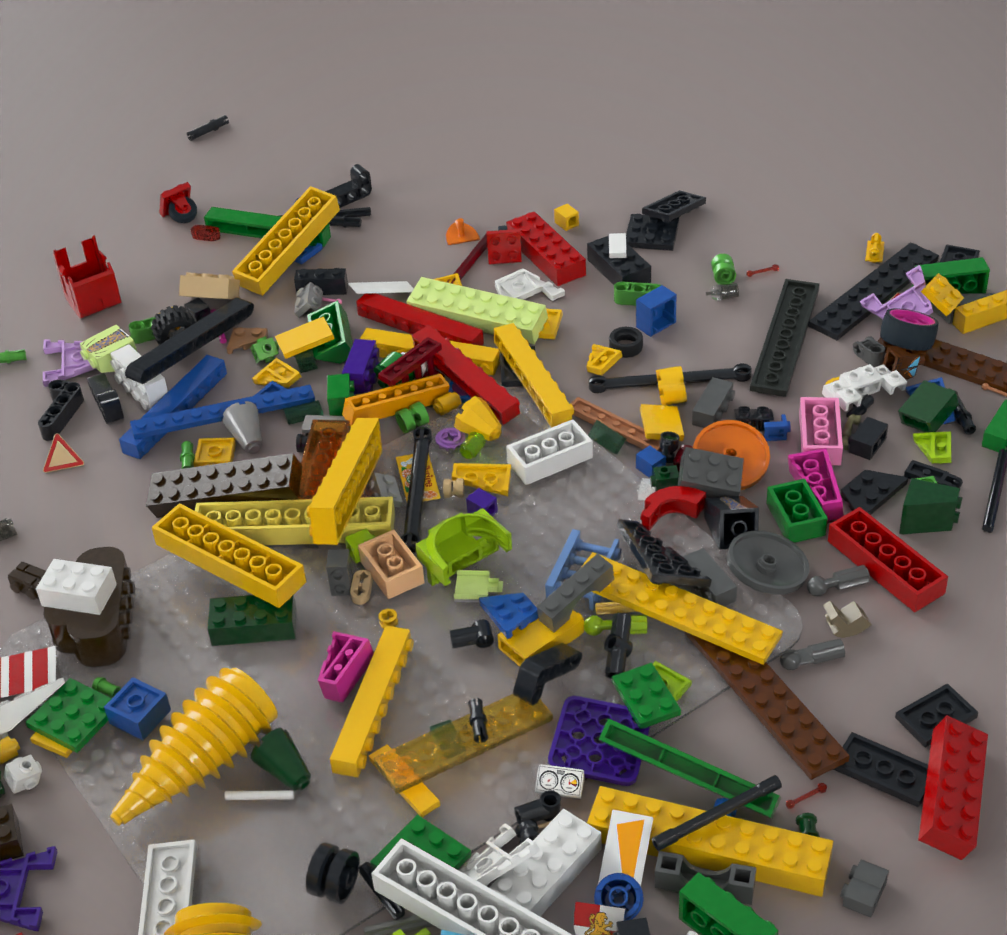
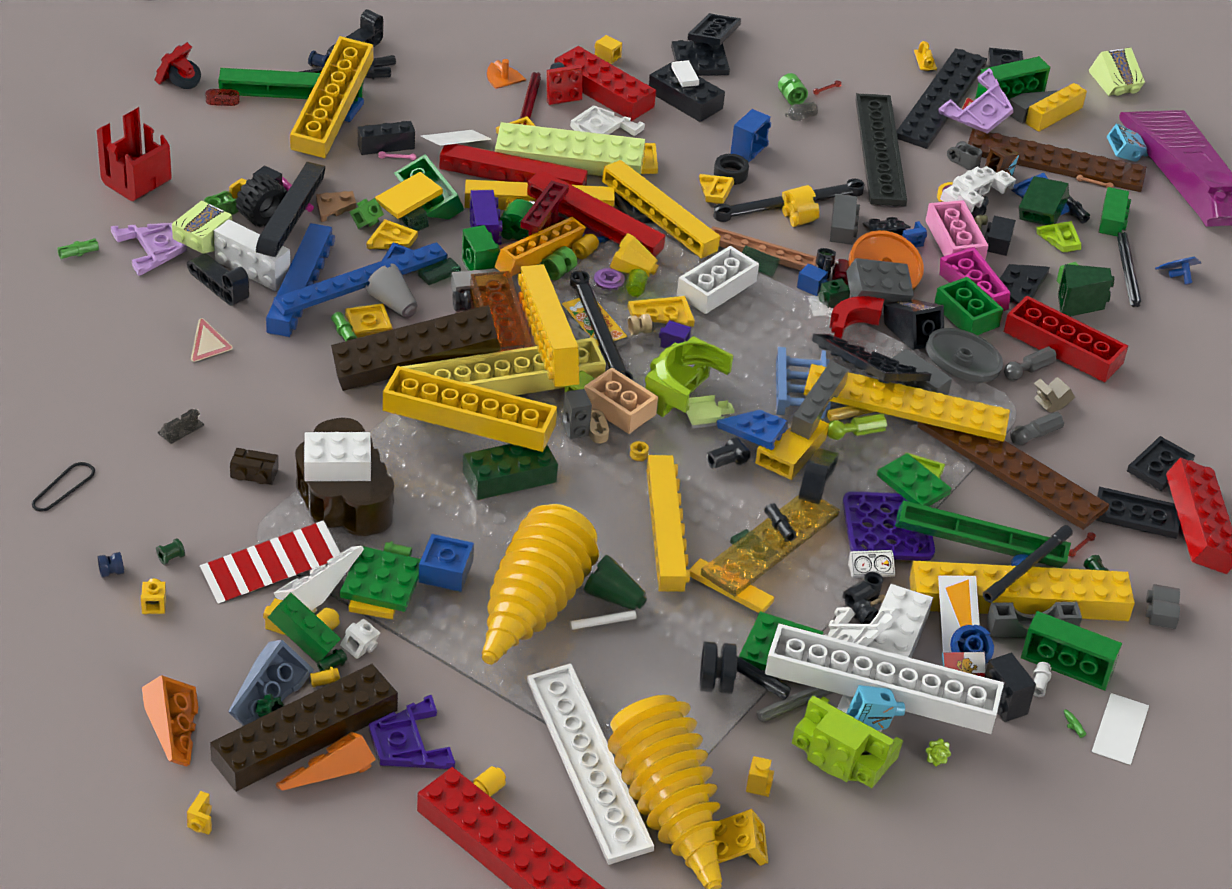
camera: 25 degrees left, 0 degrees up
black beam [38,379,84,441] -> none
tan brick [179,272,240,300] -> none
light grey bracket [294,282,323,318] -> none
dark pink wedge [318,631,374,703] -> none
black piece [604,612,633,679] -> none
bright green beam [614,282,661,306] -> none
yellow tile [640,404,684,441] -> none
black wheel [880,308,939,351] -> none
black hinge [904,460,963,488] -> none
yellow plate [921,273,964,317] -> none

